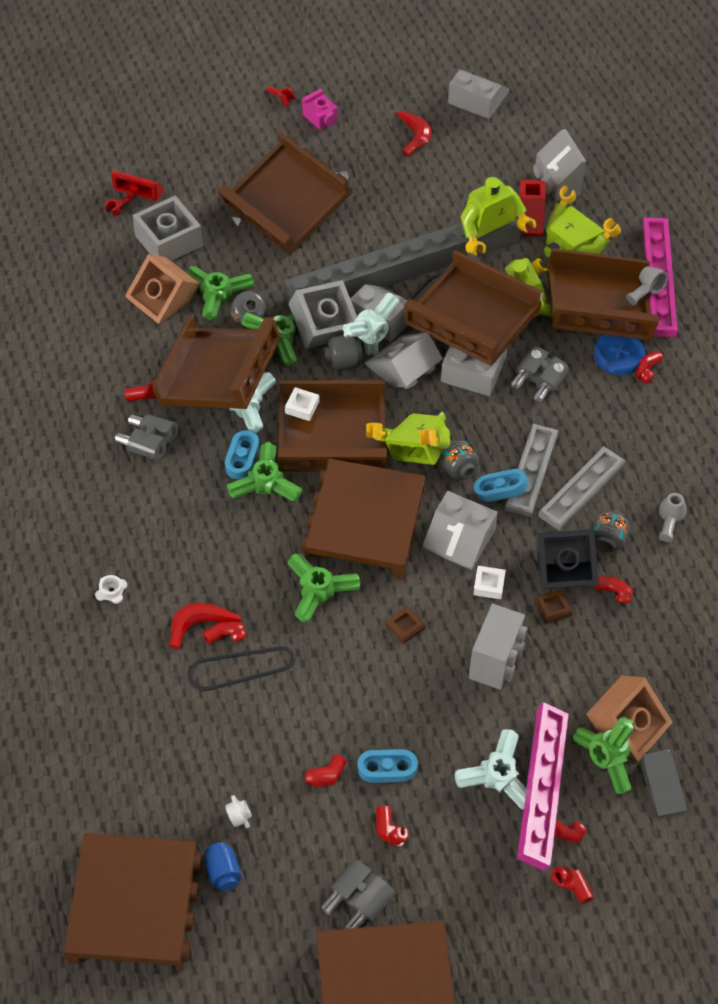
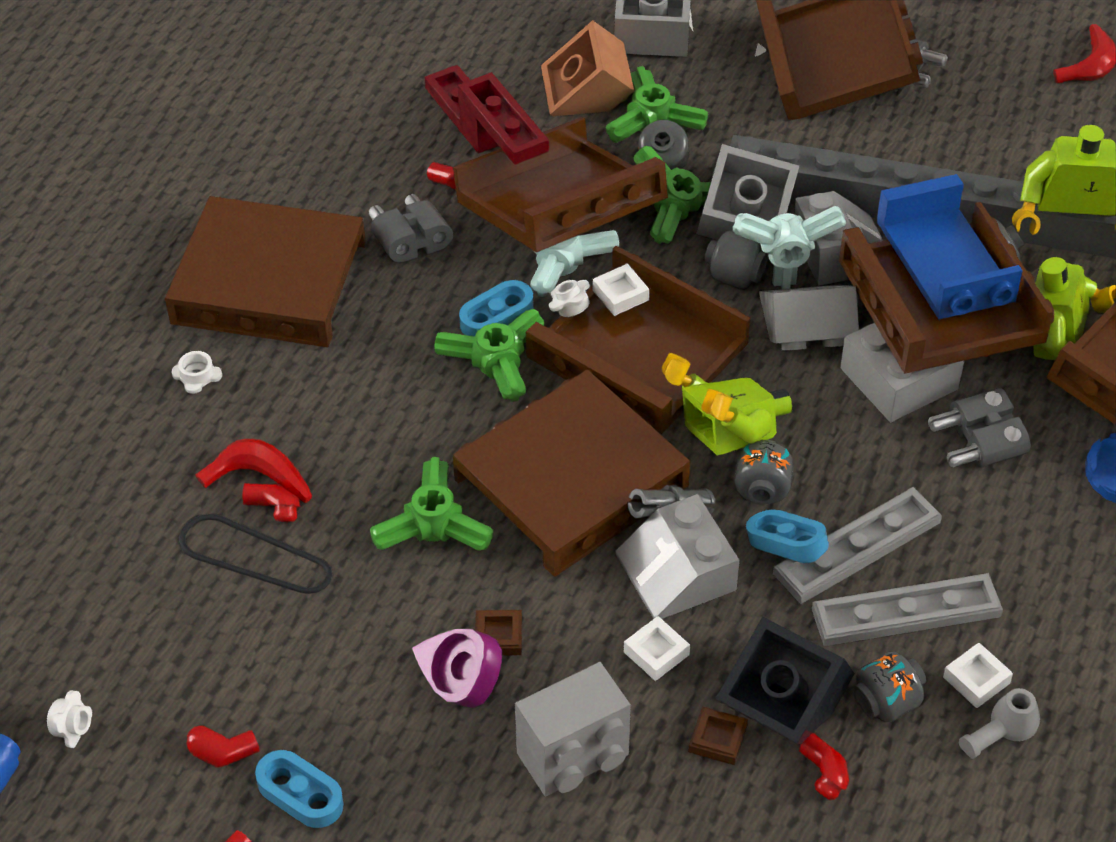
camera: 40 degrees right, 5 degrees down
none -> reddish brown panel [165,196,366,347]
none -> magenta piece [412,629,502,708]
none -> dark red bracket [424,65,549,165]
none -> white plate [549,280,590,317]
none -> dark grey pin [628,485,715,518]
none -> blue panel [877,174,1023,320]
none -> white plate [943,643,1013,708]

